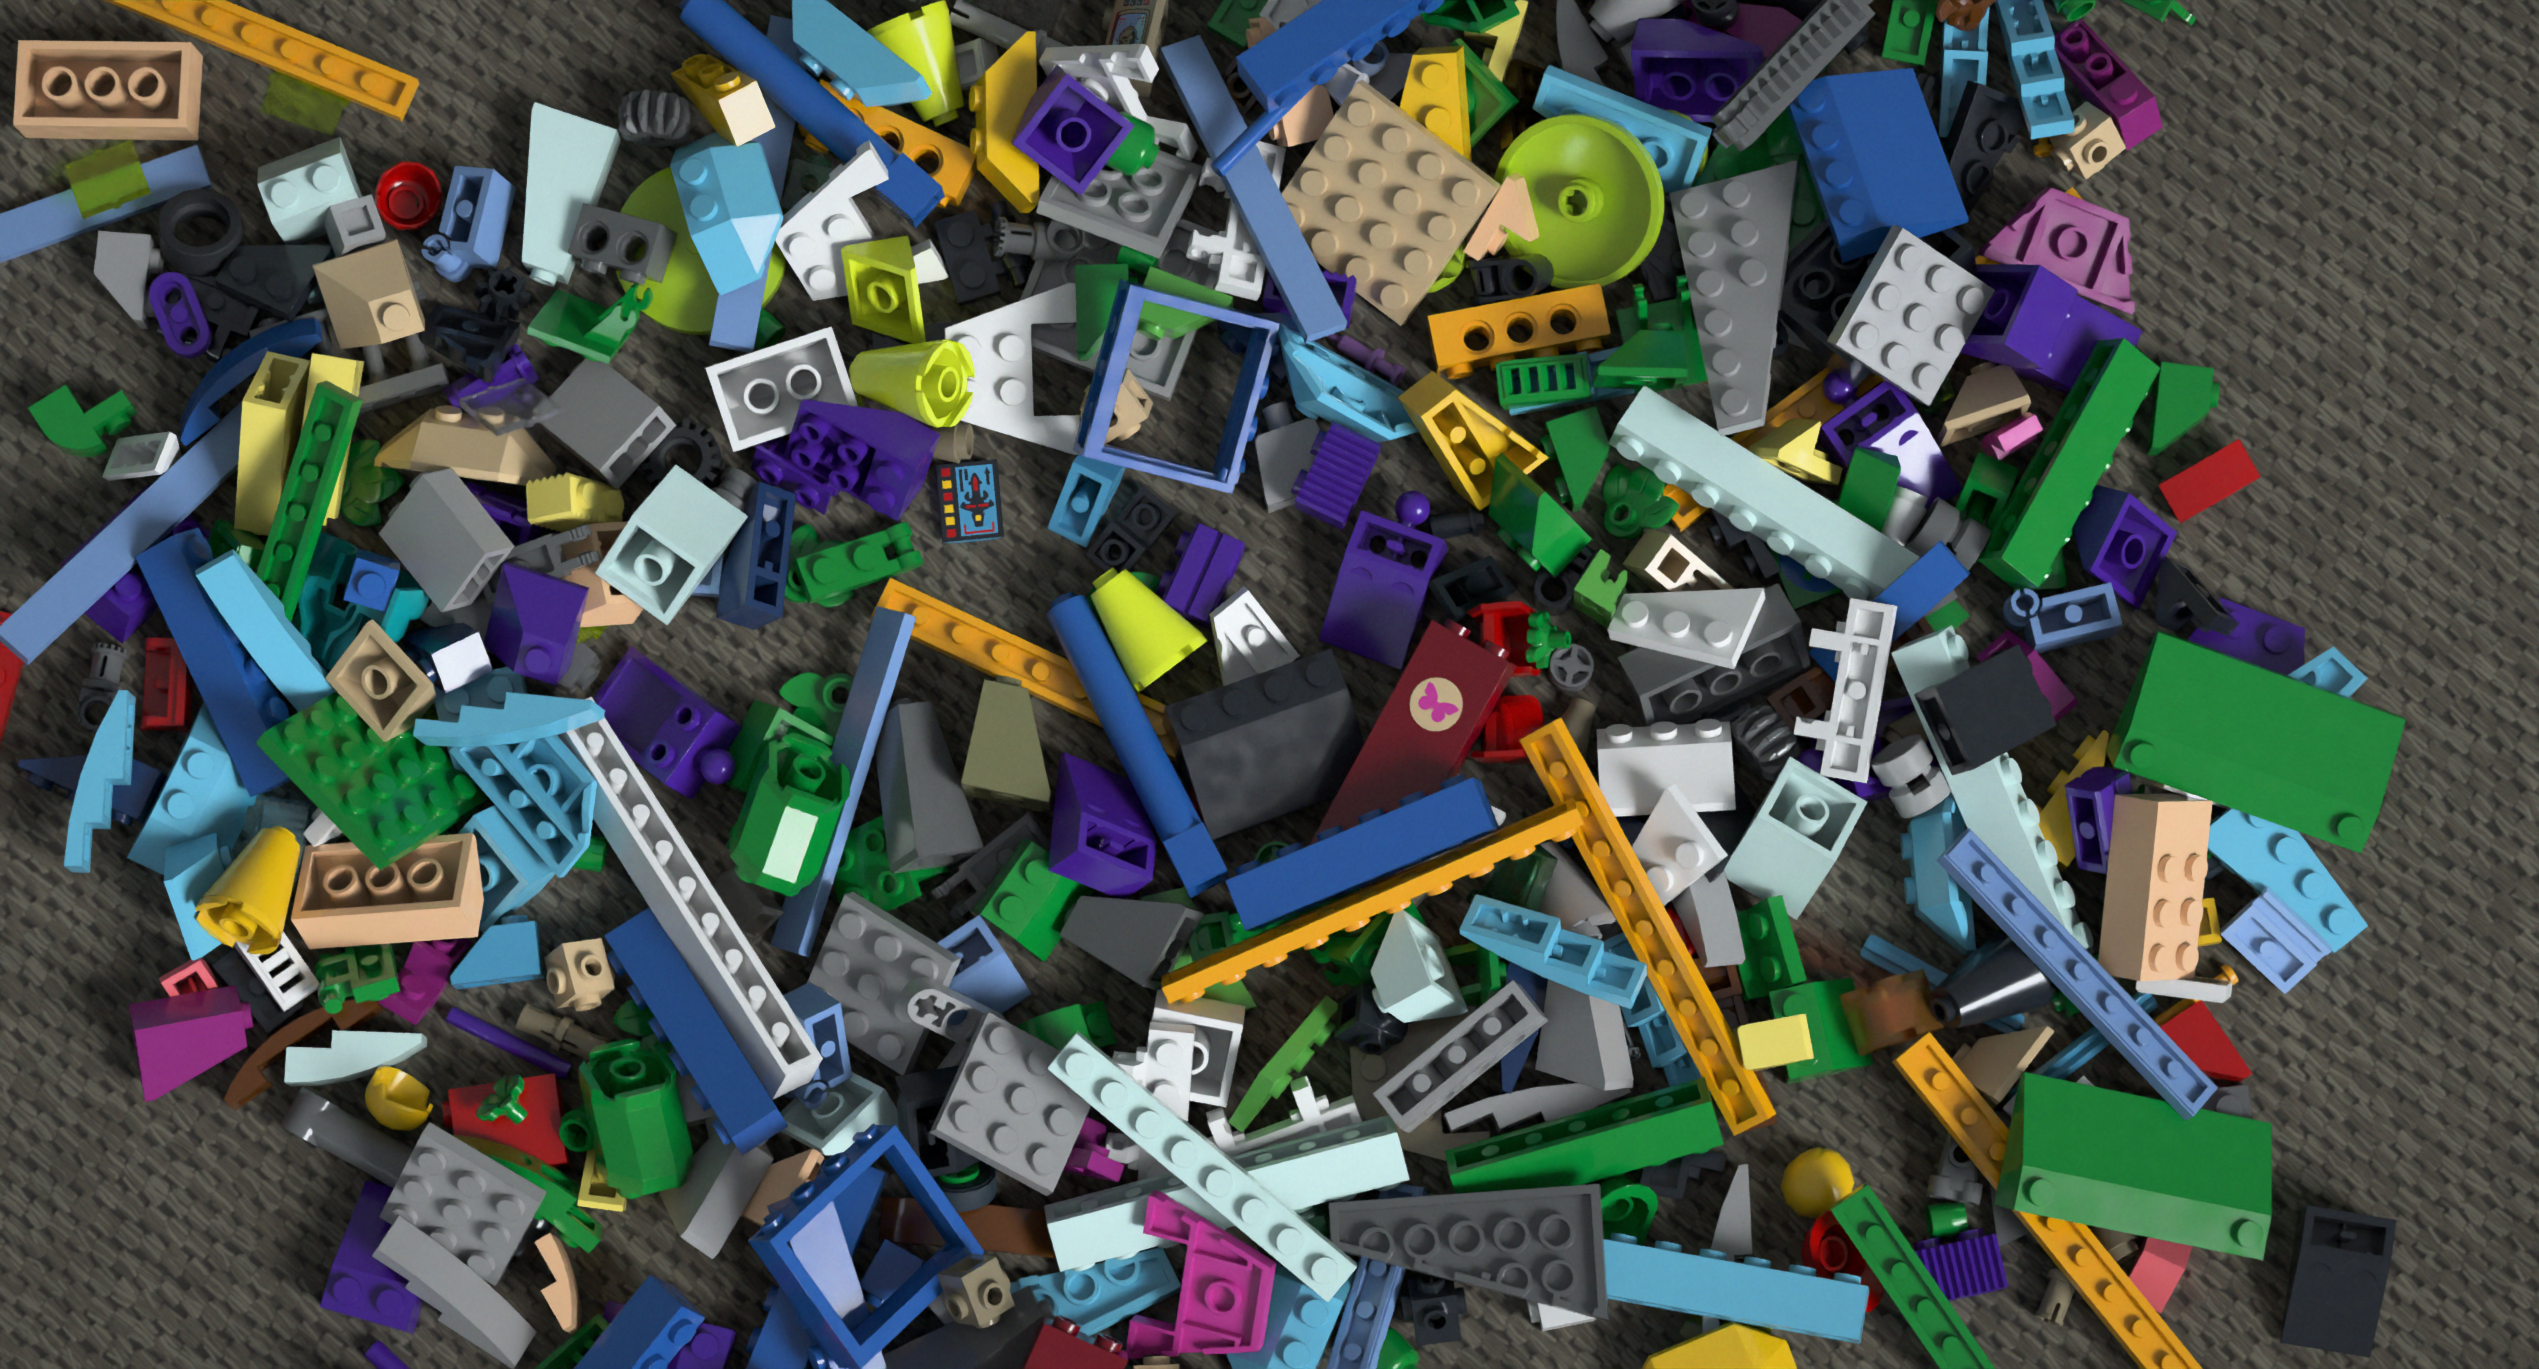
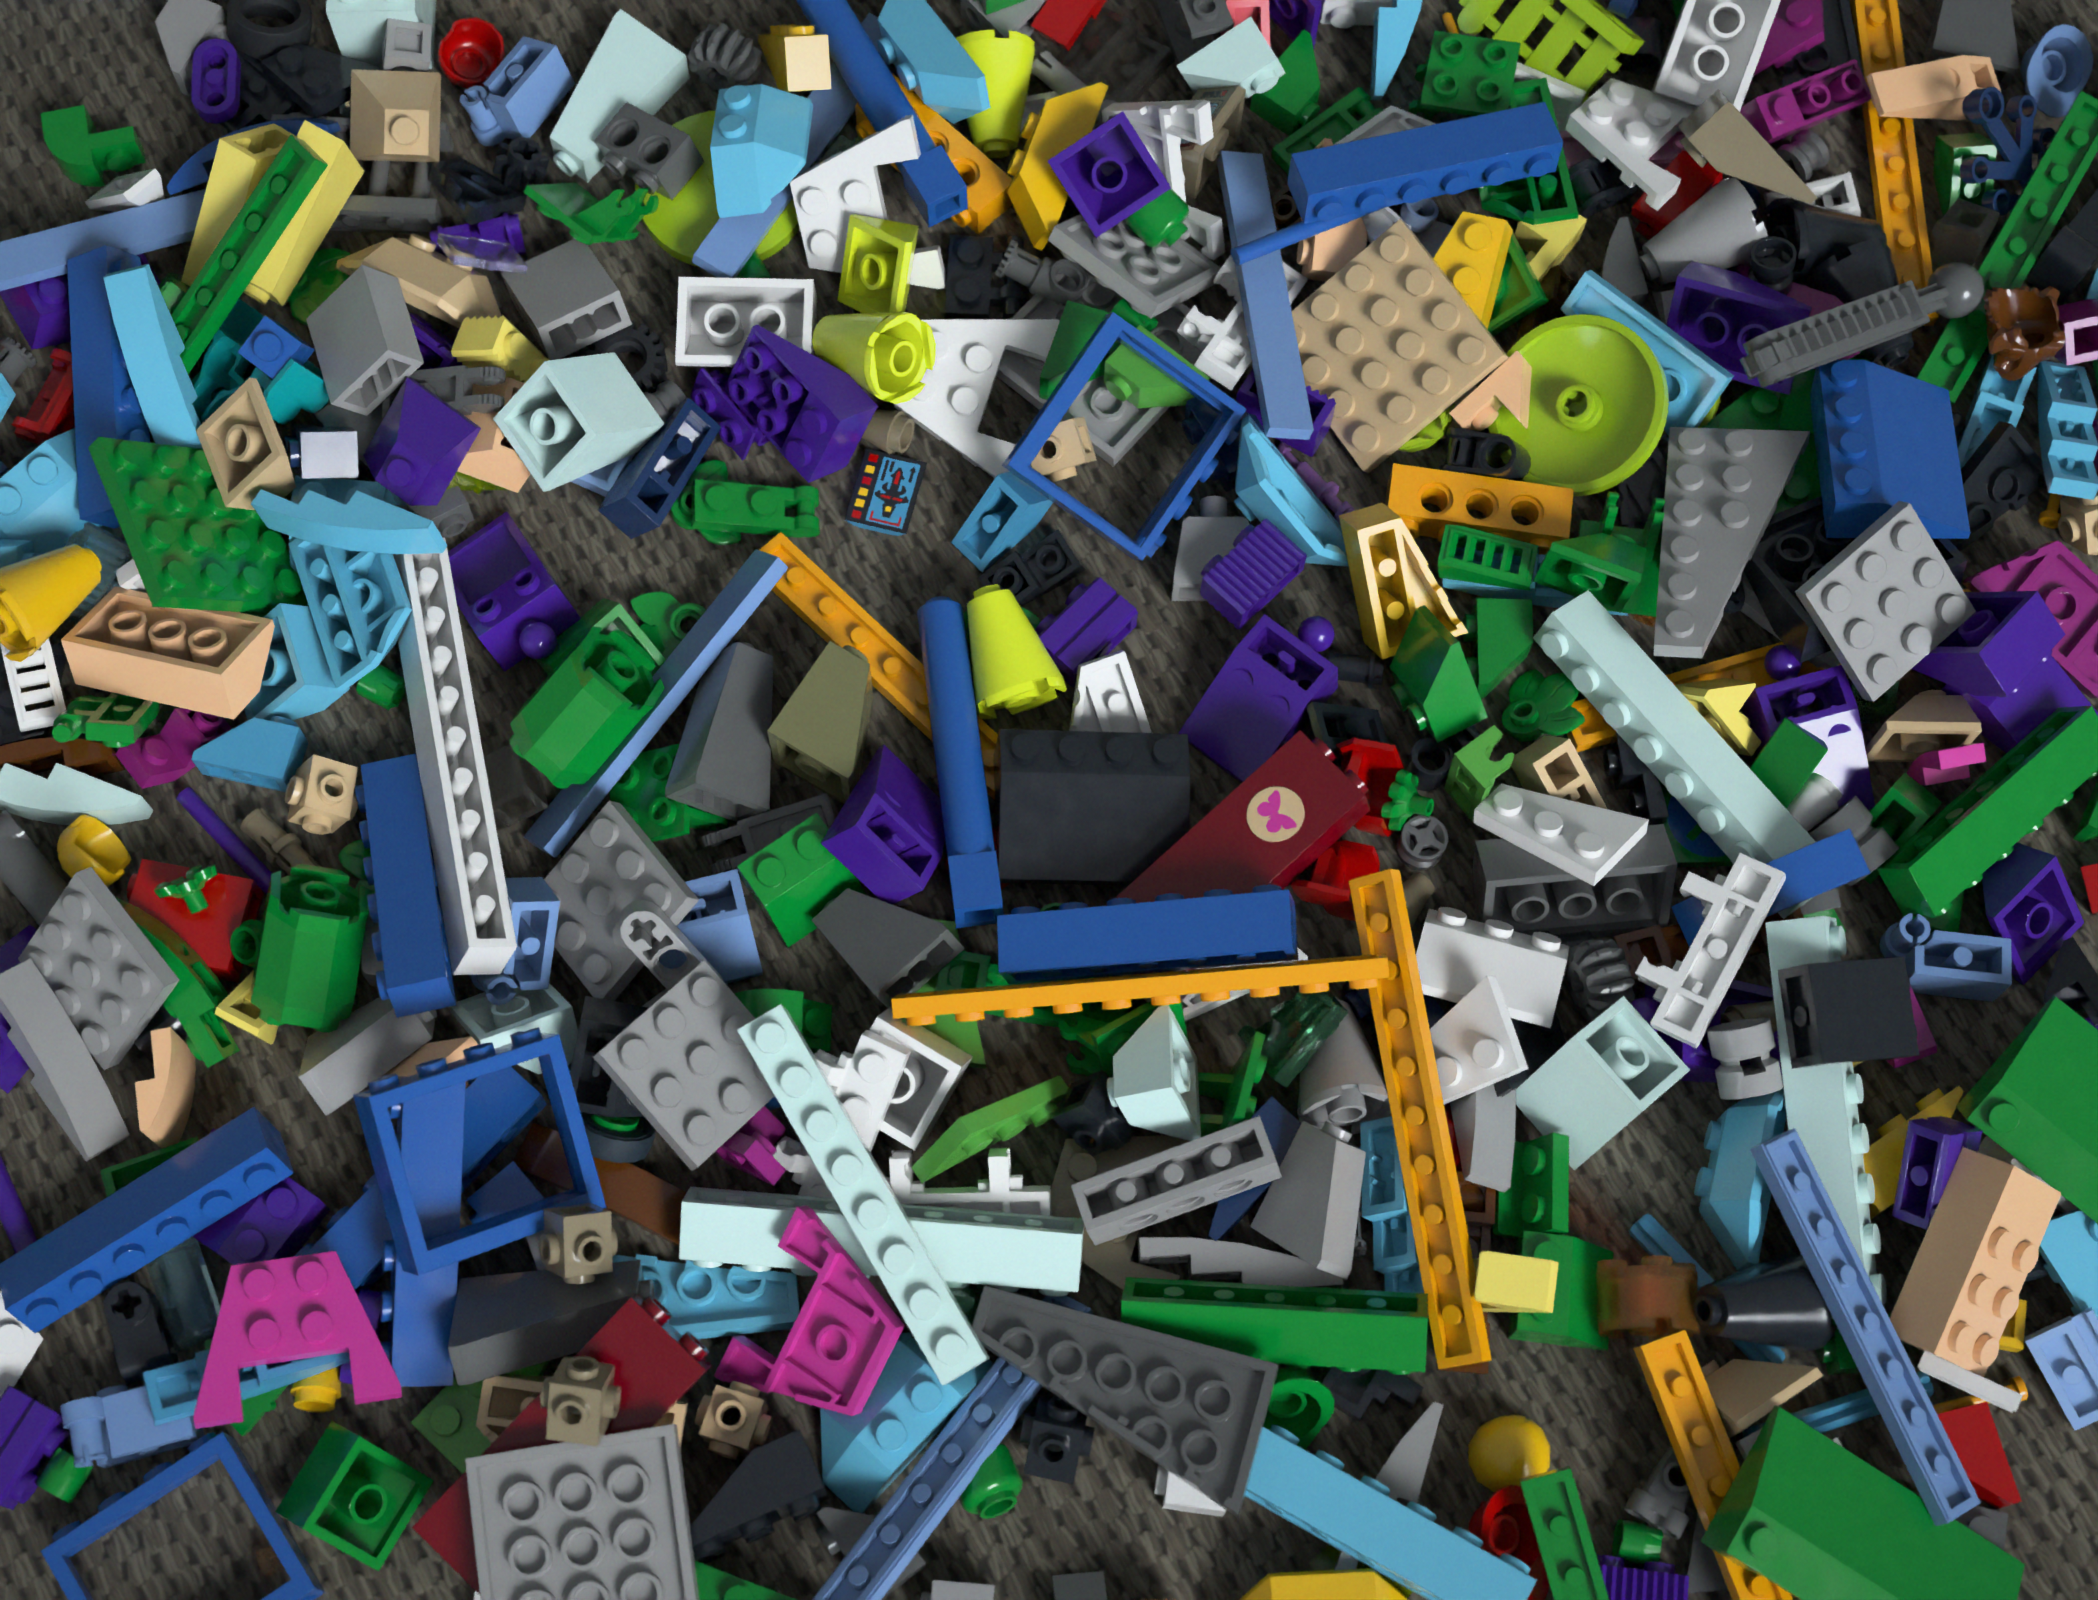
camera: 15 degrees right, 10 degrees down
medium azure slope [1459,894,1647,1009] -> none

